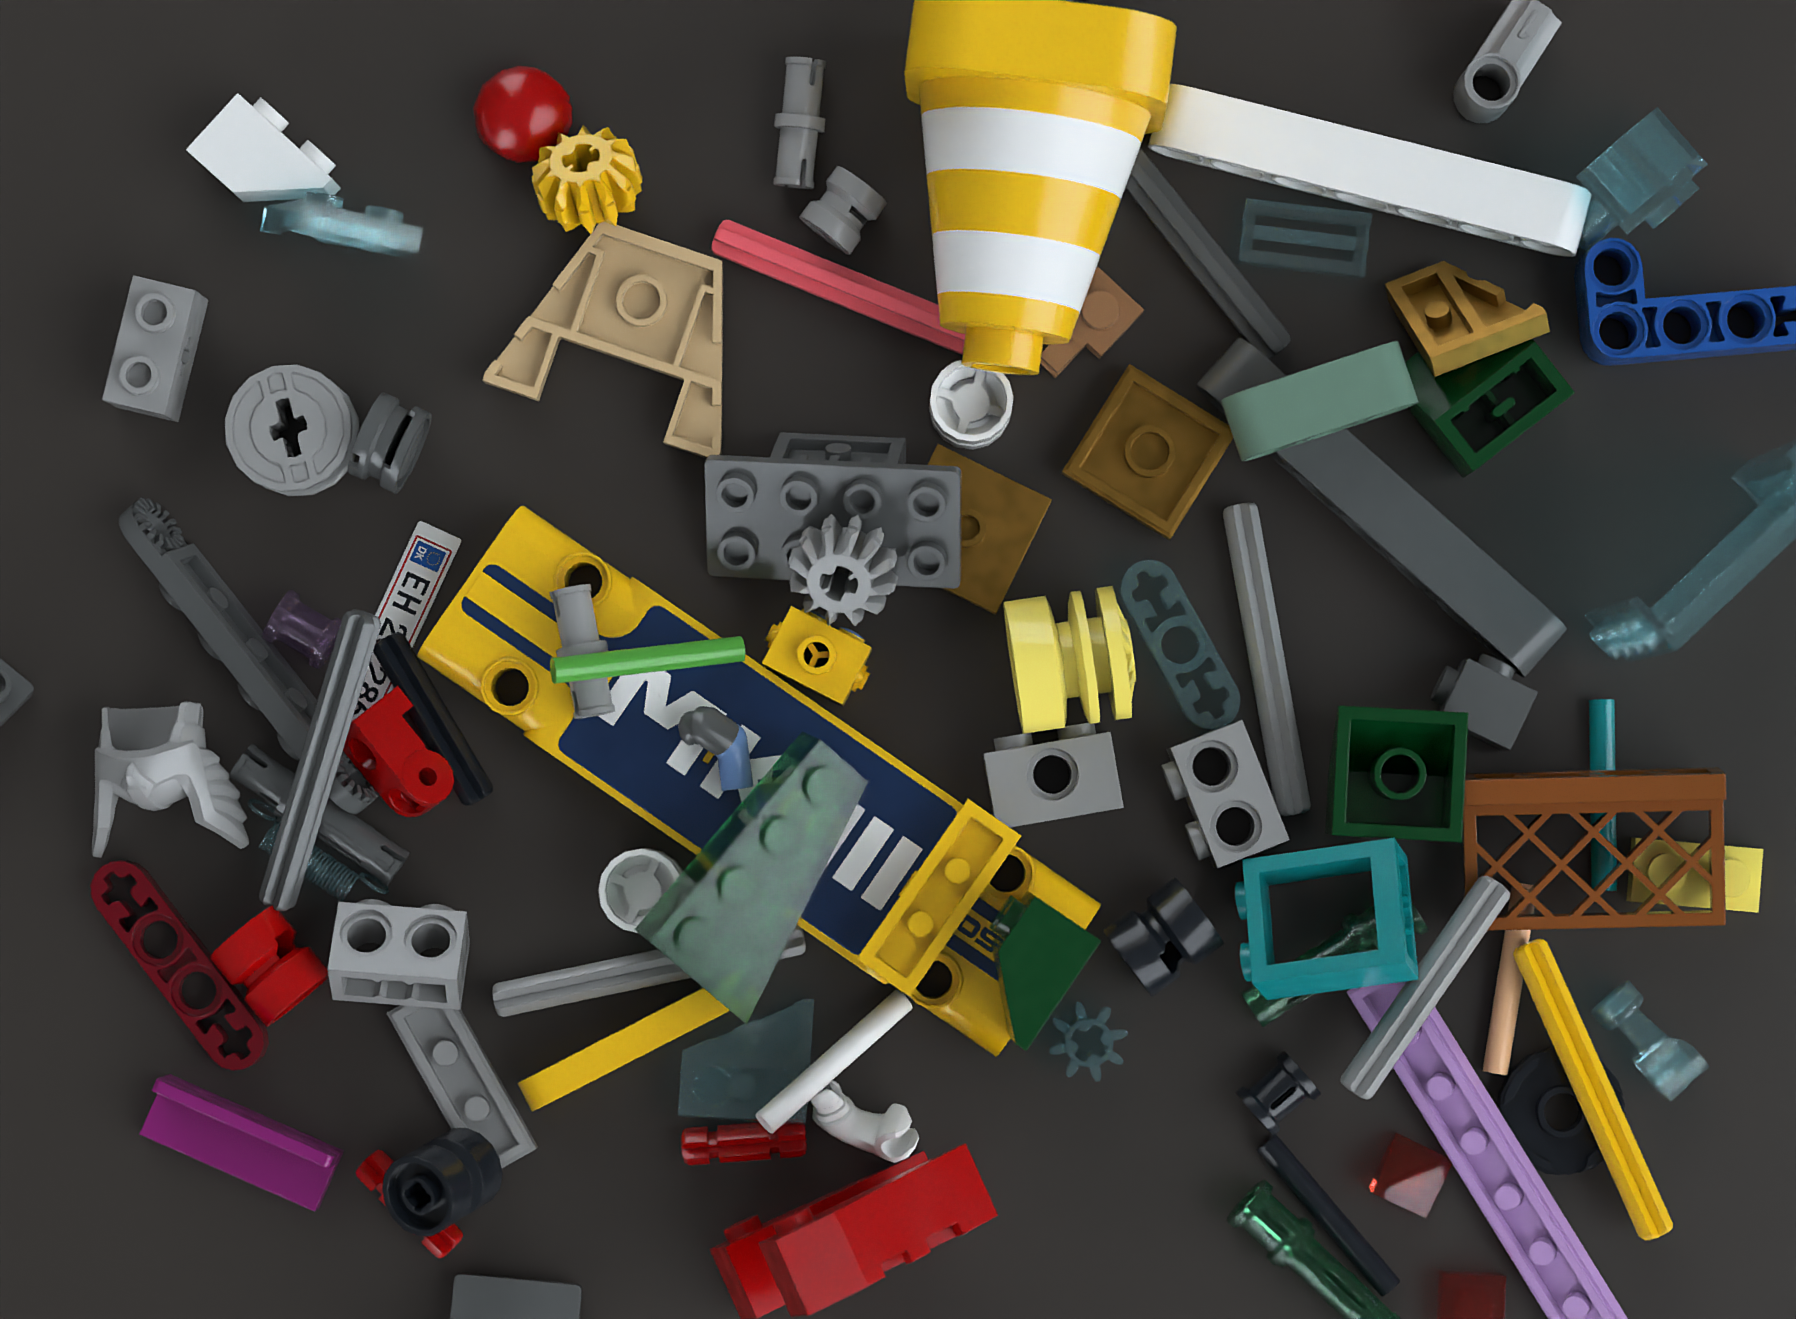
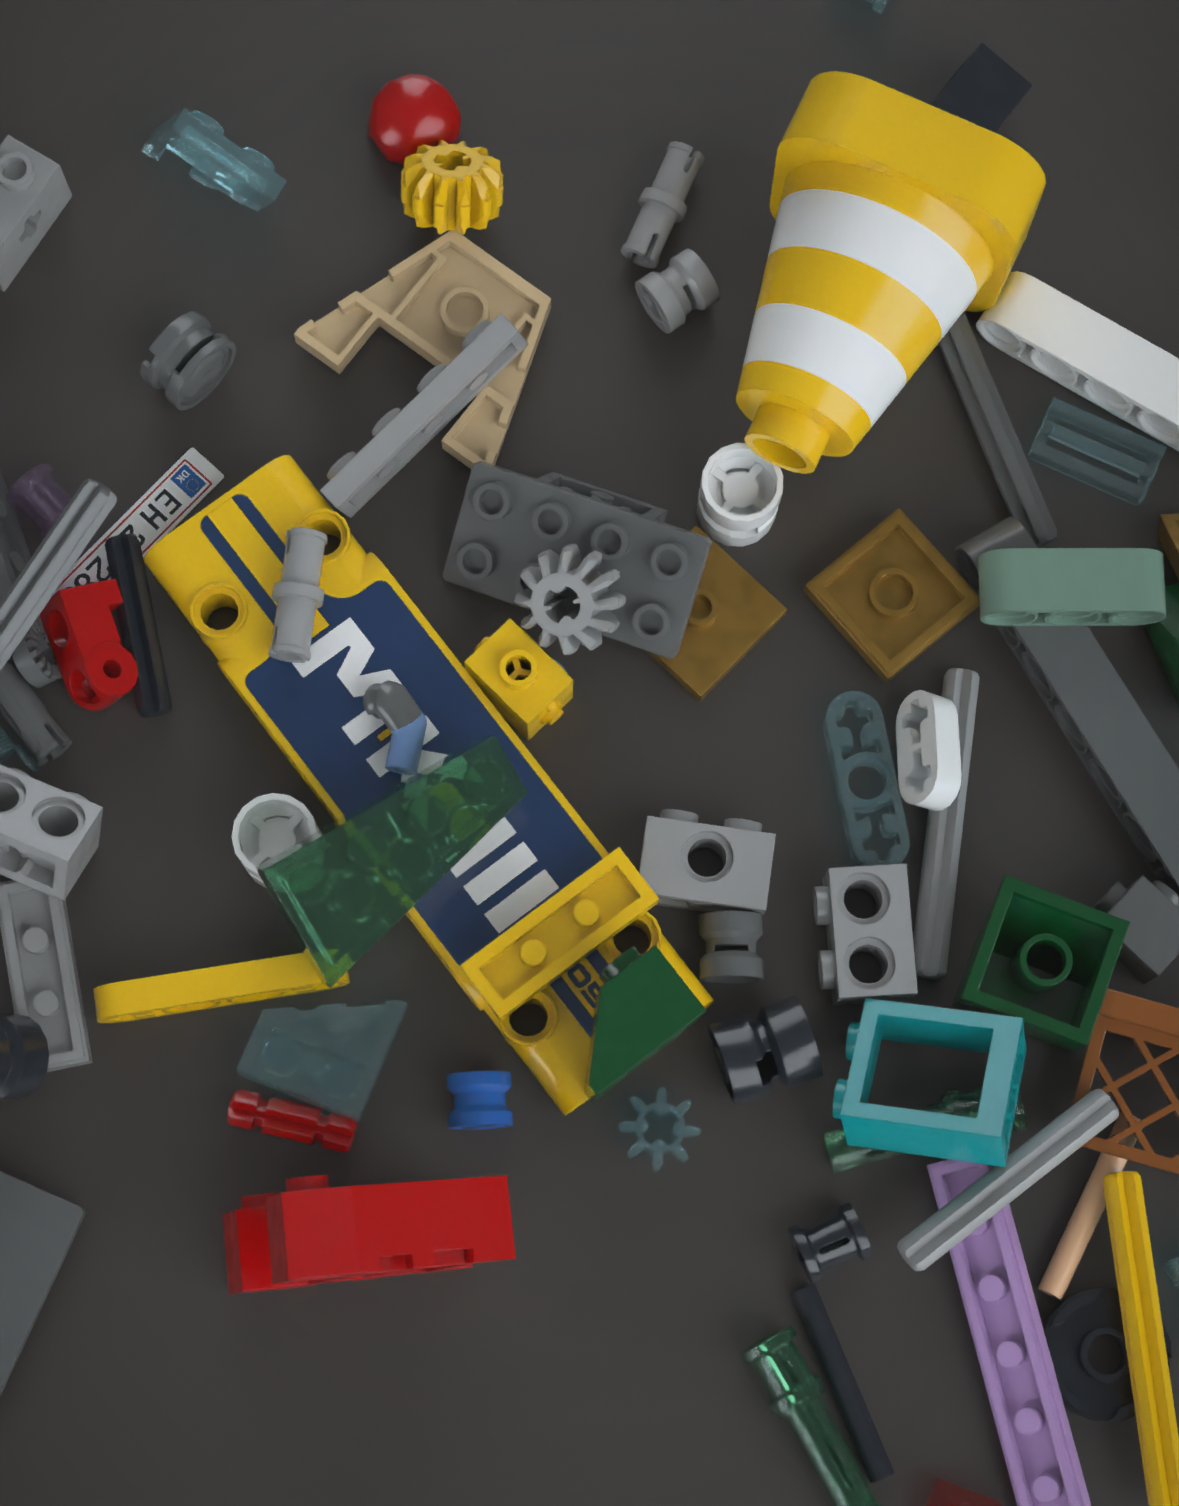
camera: 10 degrees right, 10 degrees down
white slope [186,93,341,202] -> none
light grey piece [225,365,360,496] -> none
light grey axle [492,921,806,1017] -> none
bright green bar [550,636,745,684] -> none
coral axle [711,220,965,355] -> none
white bar [755,990,913,1133] -> none
white piece [811,1080,919,1163] -> none
light yellow wheel [1003,586,1136,734] -> none
medium nougat plate [1040,267,1144,378] -> none
clear red slope [1368,1132,1452,1219] -> none
none -> light grey plate [320,313,529,518]
none -> blue wheel [446,1071,513,1130]
none -> dark grey wheel [698,911,764,984]
none -> white beam [896,690,962,811]

